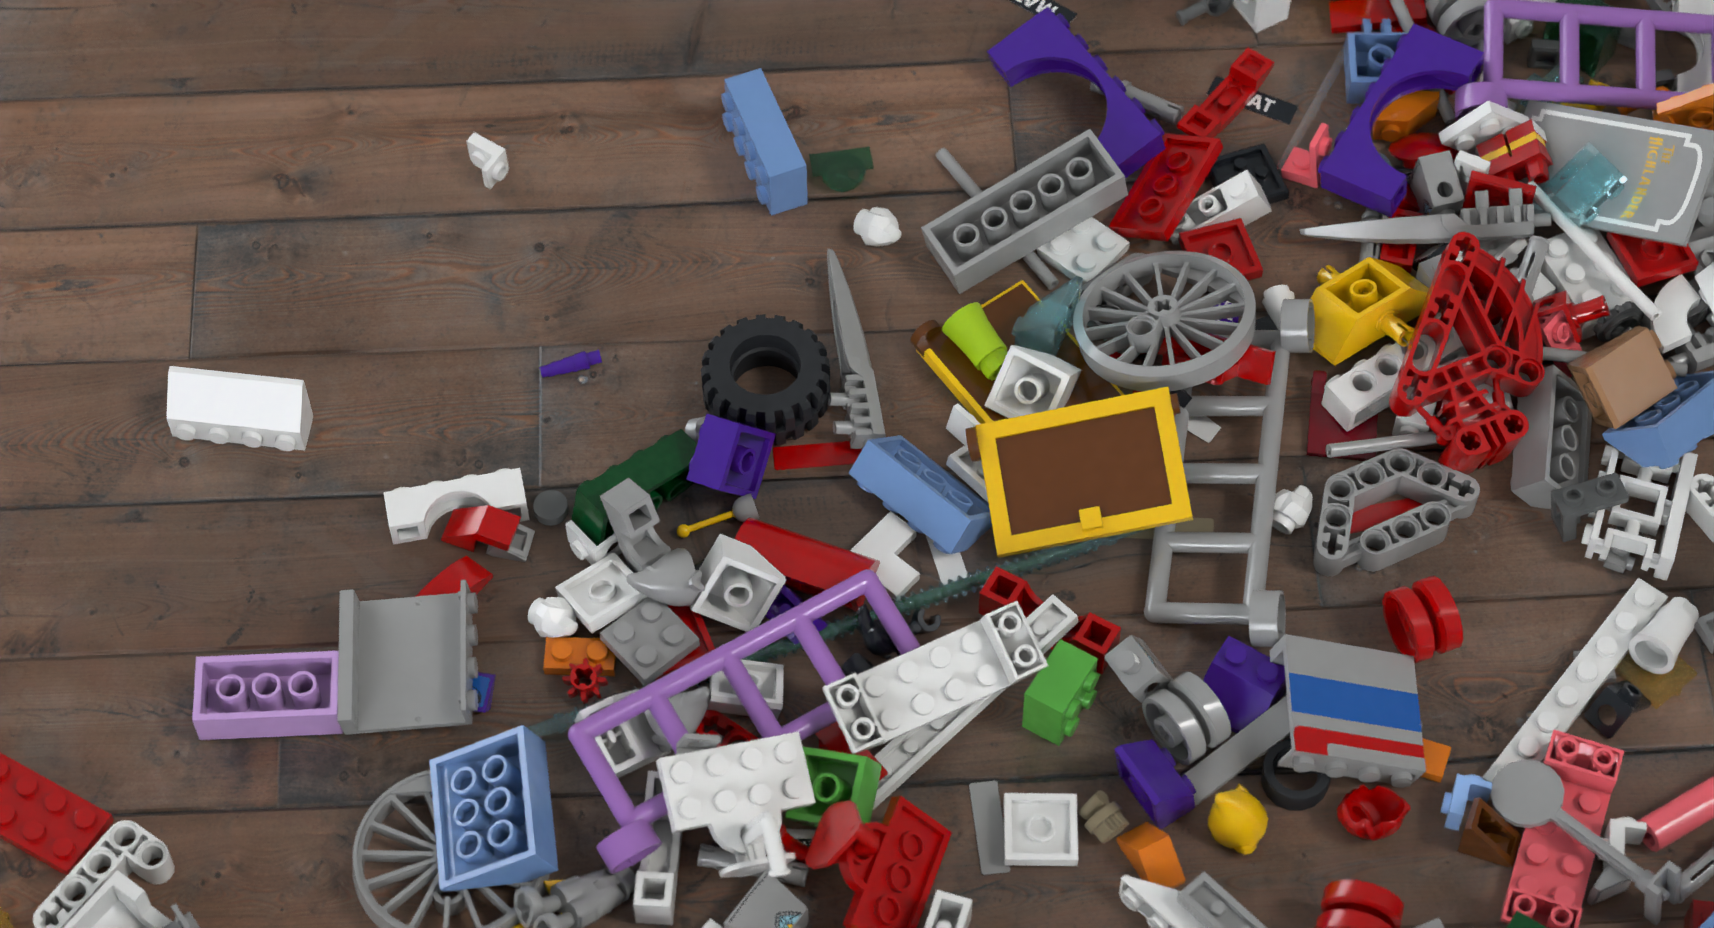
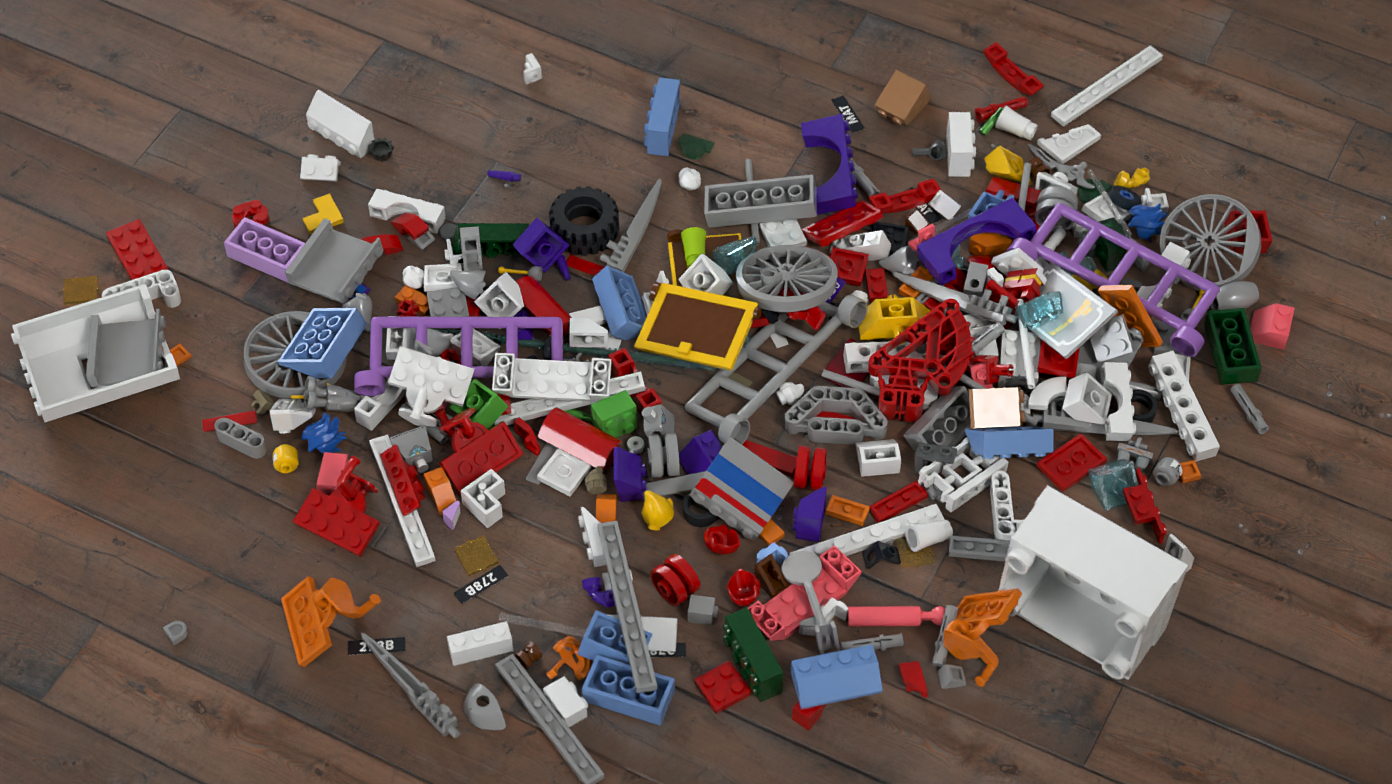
camera: 30 degrees right, 5 degrees down
none -> red plate [232,200,269,228]
none -> white bracket [300,155,341,182]
none -> yellow tile [302,194,344,235]
none -> light grey hat [342,293,373,333]
none -> pearl dark grey piece [368,138,394,162]
none -> red slope [514,417,541,456]
none -> red brick [537,407,621,471]
none -> dark purple animal [556,254,571,281]
none -> bright green pin [565,409,592,422]
none -> white slope [570,318,608,348]
none -> white piece [626,436,645,454]
none -> red hair [727,568,761,606]
none -> red tile [743,440,797,477]
none -> dark purple slope [793,487,827,542]
none -> orange plate [826,495,870,526]
none -> white slope [855,439,901,477]
none -> red plate [865,268,888,303]
none -> red tile [869,480,928,523]
none -> light grey hat [879,246,920,276]
none -> orange plate [898,266,935,299]
none -> slope [905,209,930,235]
none -> white panel [929,190,961,220]

